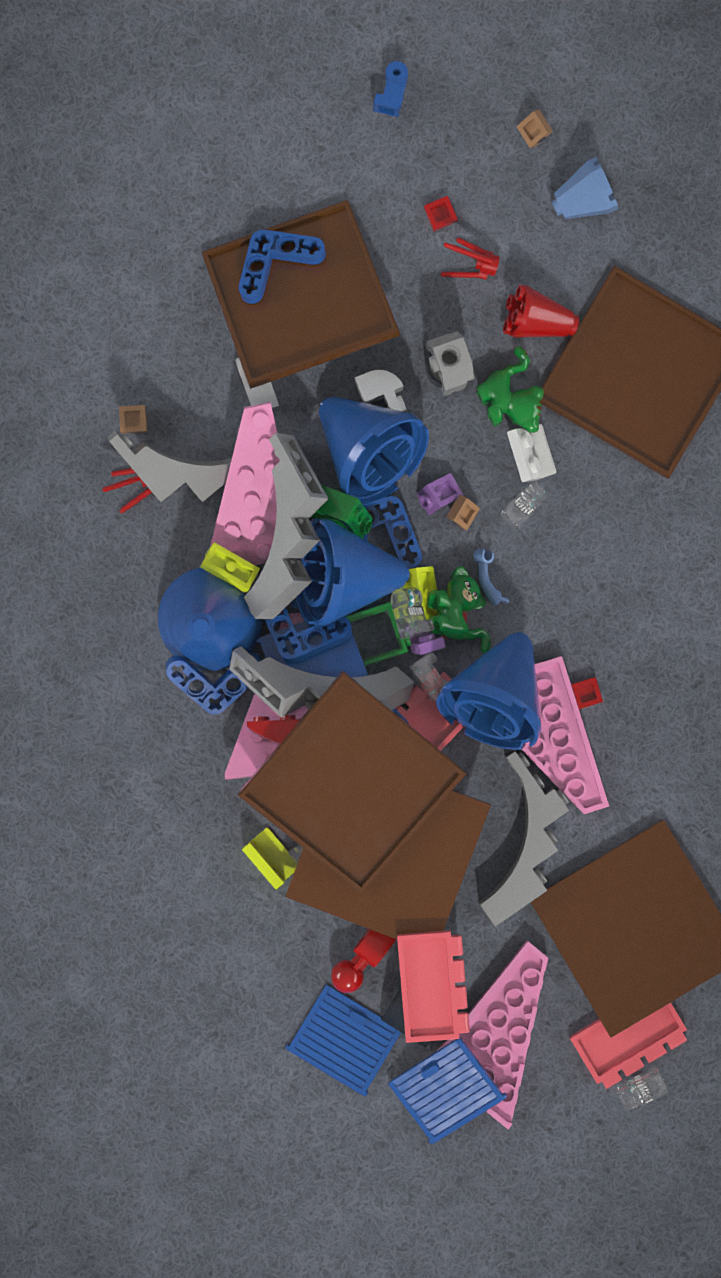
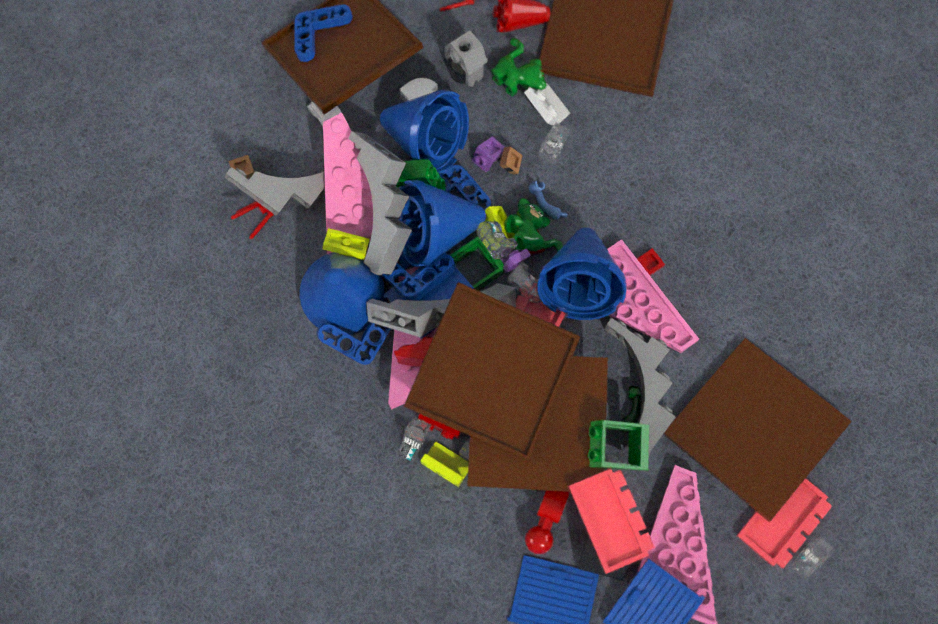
camera: 20 degrees left, 15 degrees down
none -> clear leg [397,417,432,462]
none -> green window [588,420,649,471]
none -> dark green piece [619,386,641,433]

